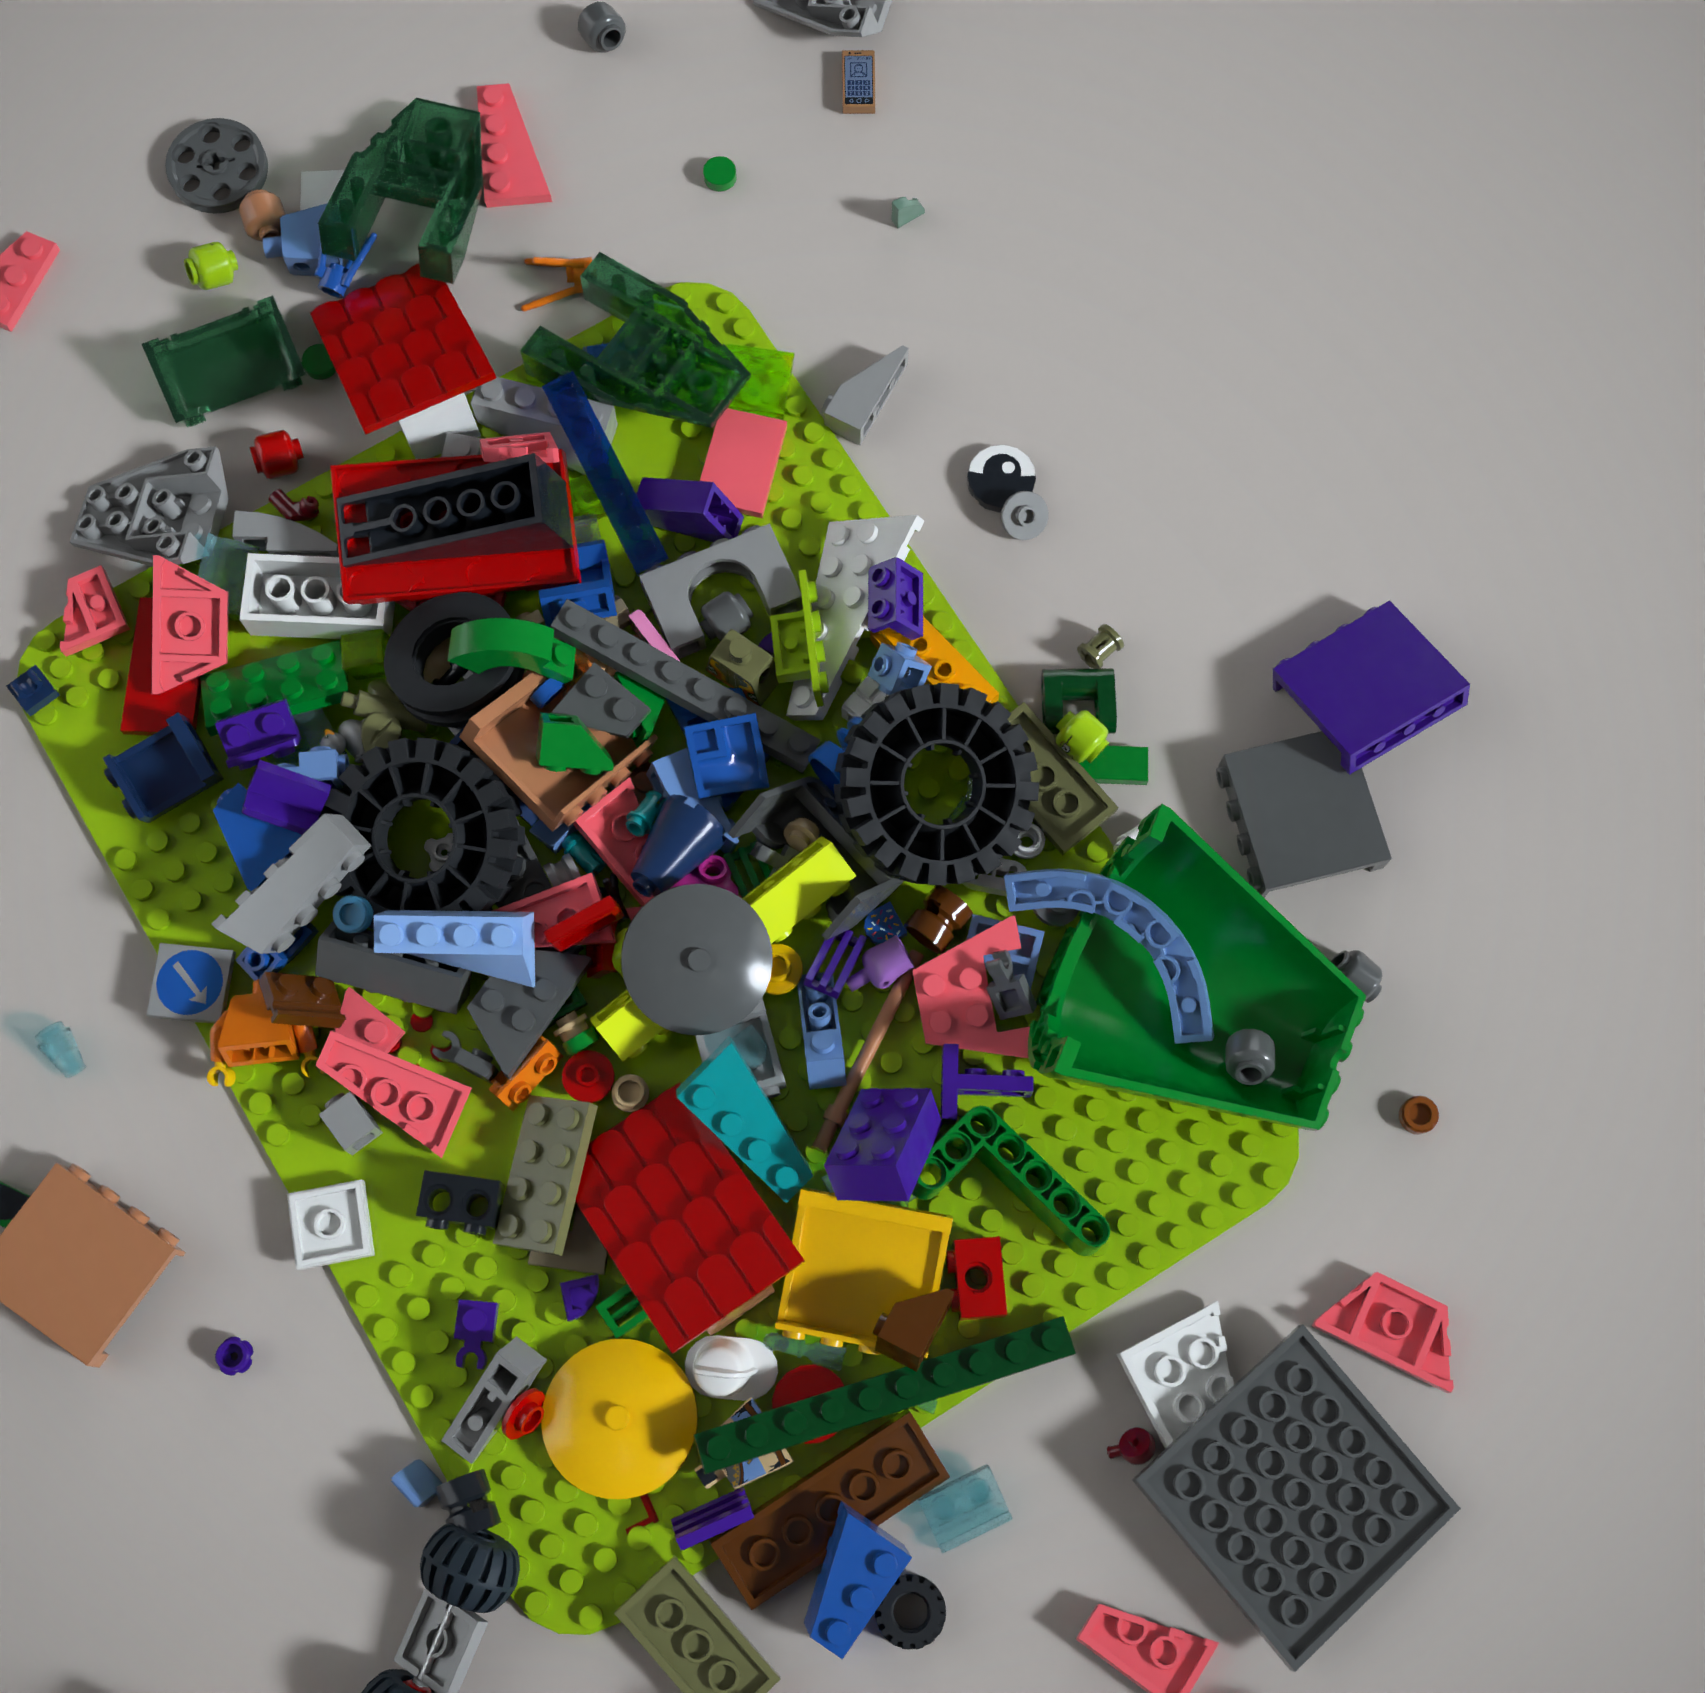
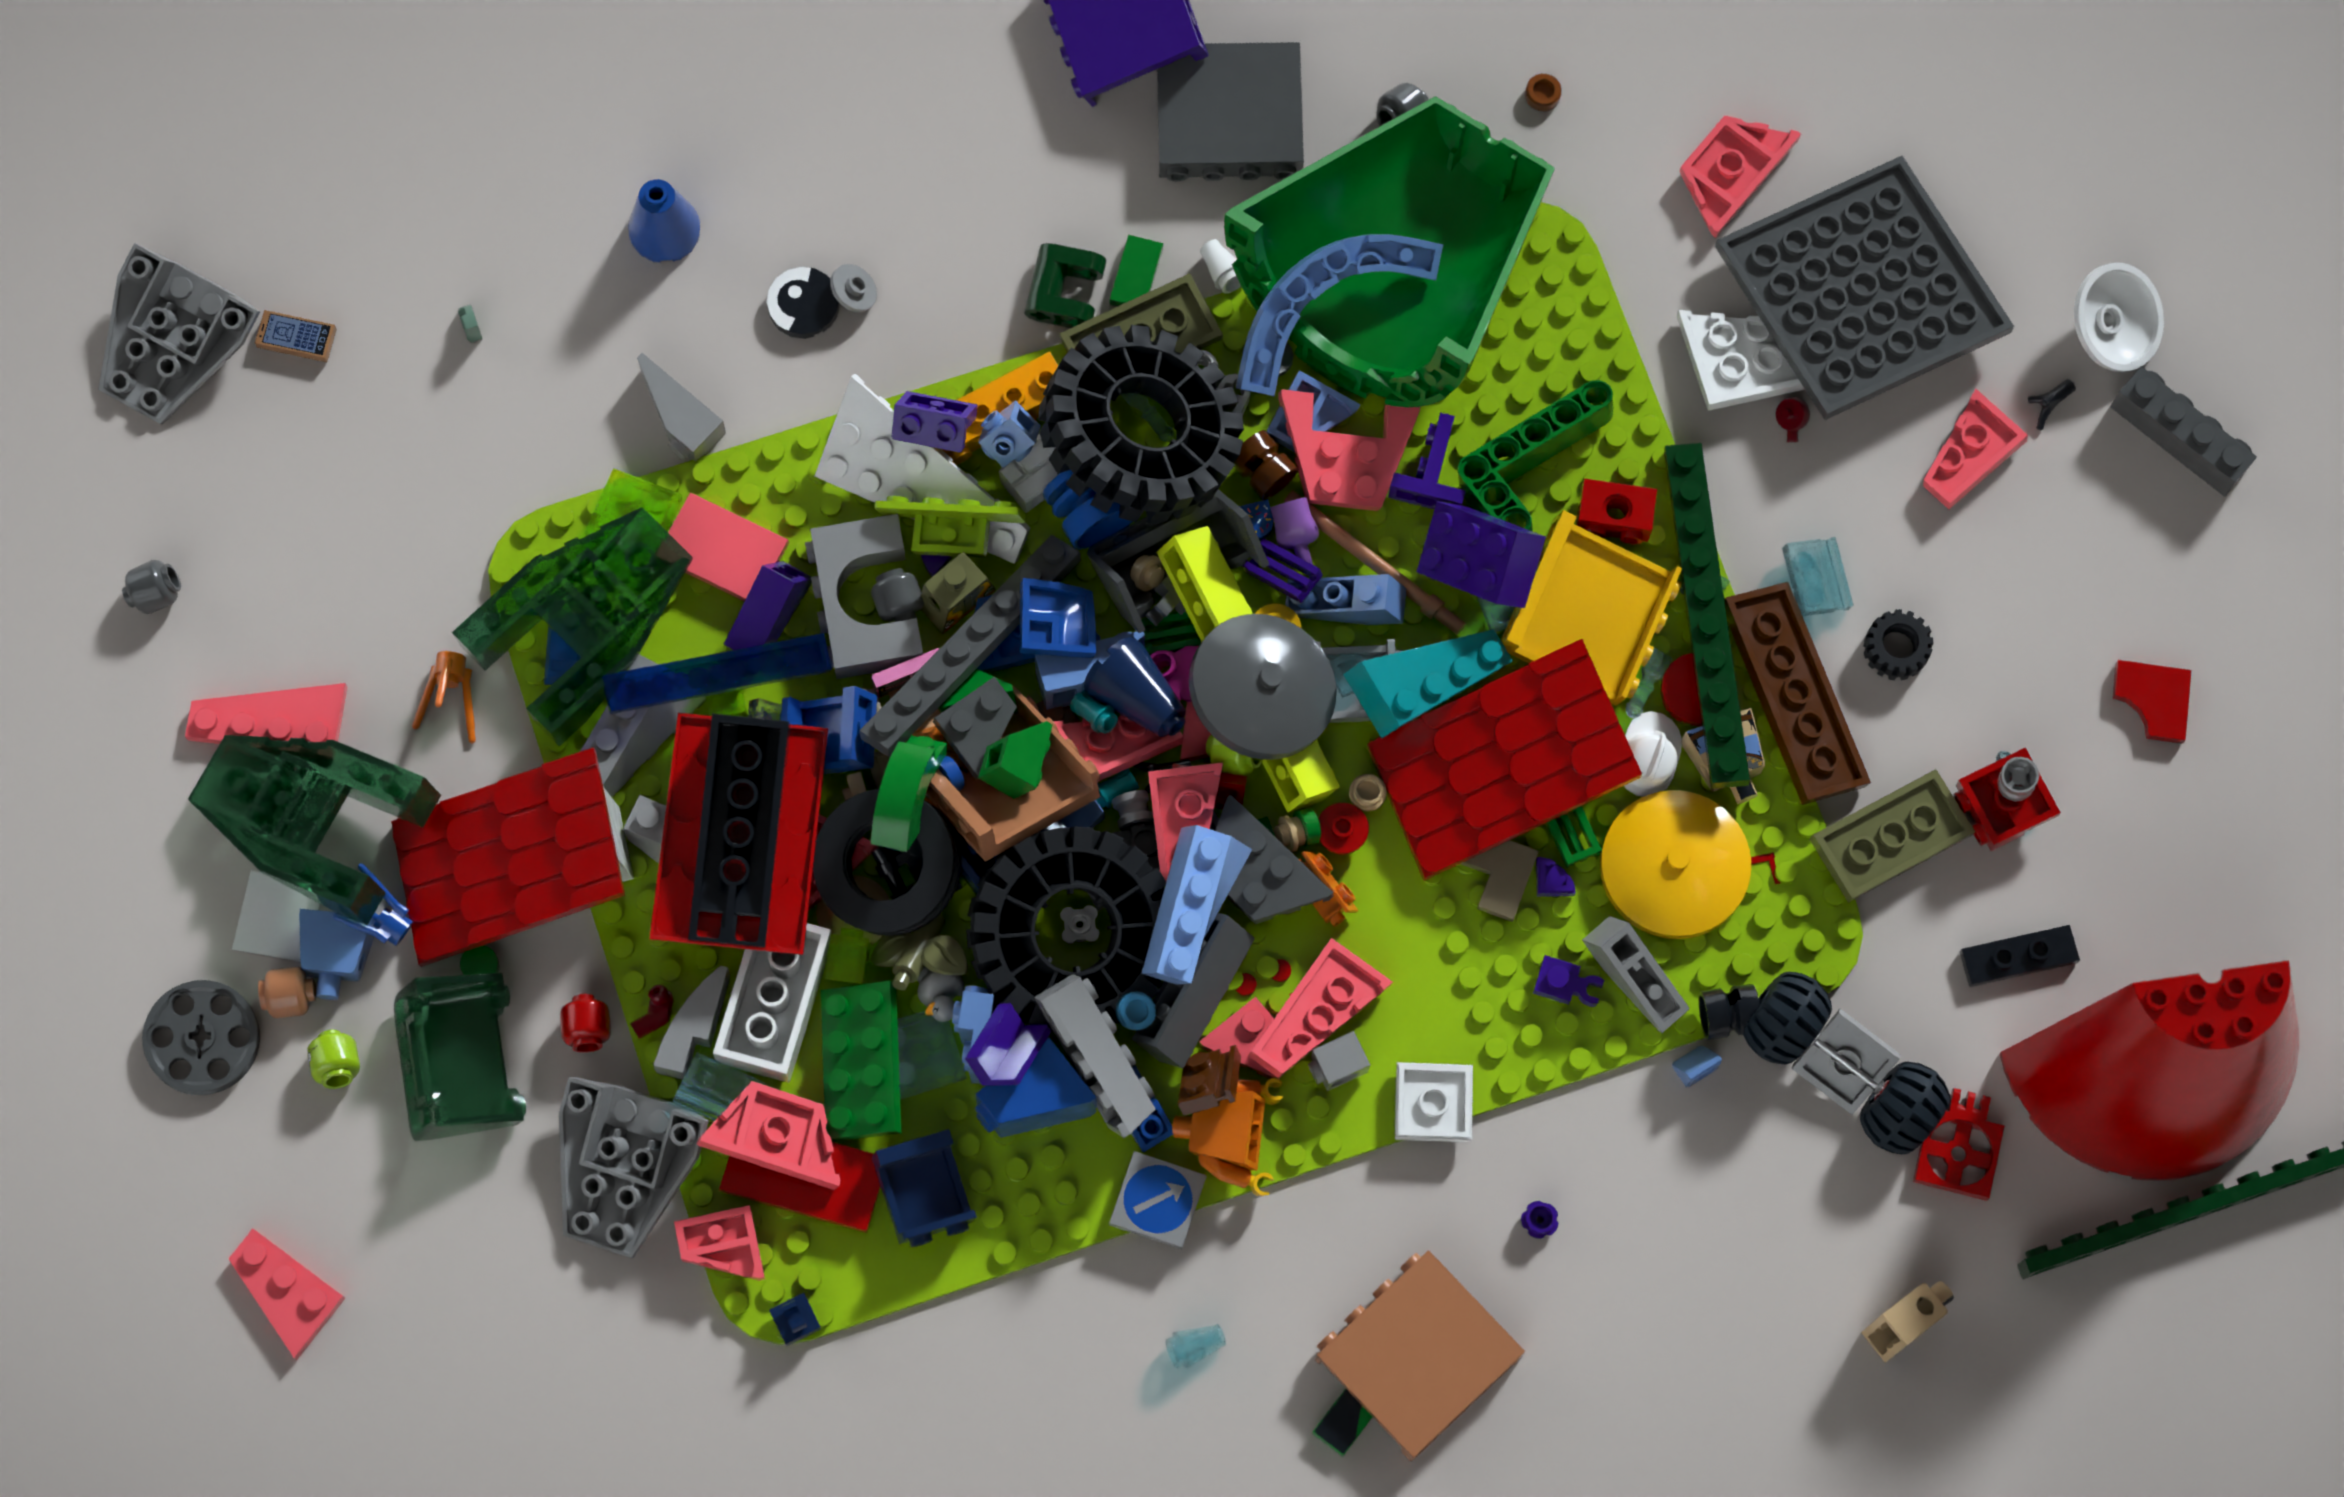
camera: 80 degrees left, 0 degrees up
dark purple bracket [215,698,302,770] -> none
black brick [416,1170,505,1236] -> none
dark grey plate [432,1031,499,1084] -> none
coral wing [479,432,559,463] -> none
olive plate [493,1095,598,1256] -> none
red piece [502,1388,545,1440] -> none
red tile [543,895,624,952] -> none
dark purple tile [671,1487,754,1550] -> none
green tile [703,156,737,192] -> none
blue wedge [804,1501,912,1660] -> none
reddish brown slope [873,1288,954,1372] -> none
dark grey plate [986,950,1037,1020] -> none
lime head [1055,710,1109,763] -> none
olive bush [1077,624,1124,669] -> none
dark grey head [1225,1028,1275,1085] -> none
none -> blue cone [628,179,700,263]

